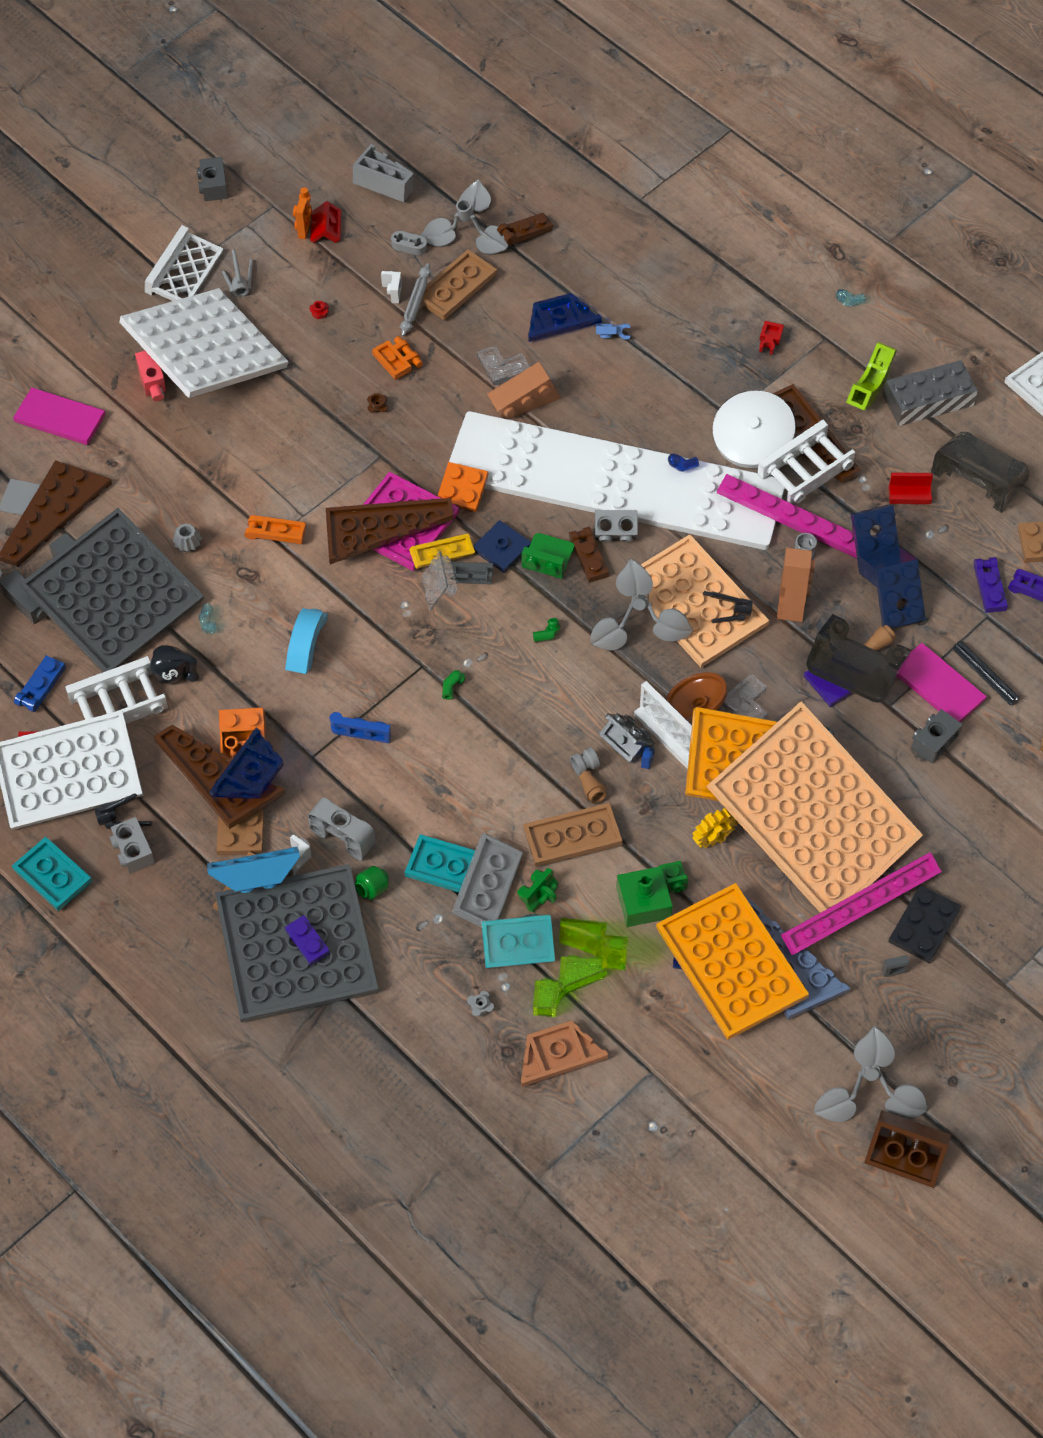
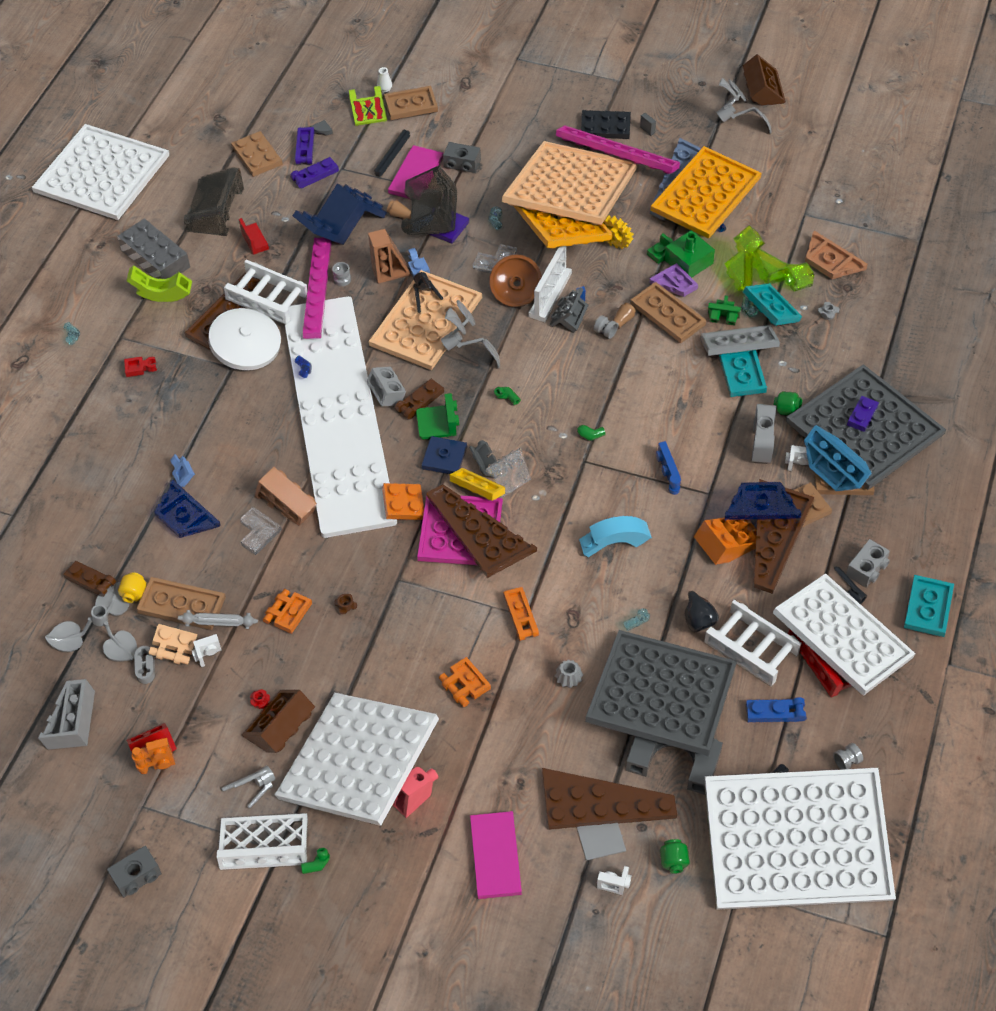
camera: 115 degrees left, 5 degrees down
none -> yellow head [118,572,147,603]
none -> light nougat plate [149,624,197,665]
none -> reddish brown slope [242,690,315,753]
none -> green arm [301,848,330,874]
none -> medium blue plate [408,248,430,278]
none -> orange plate [439,657,491,707]
none -> medium lavender wing [650,263,698,297]

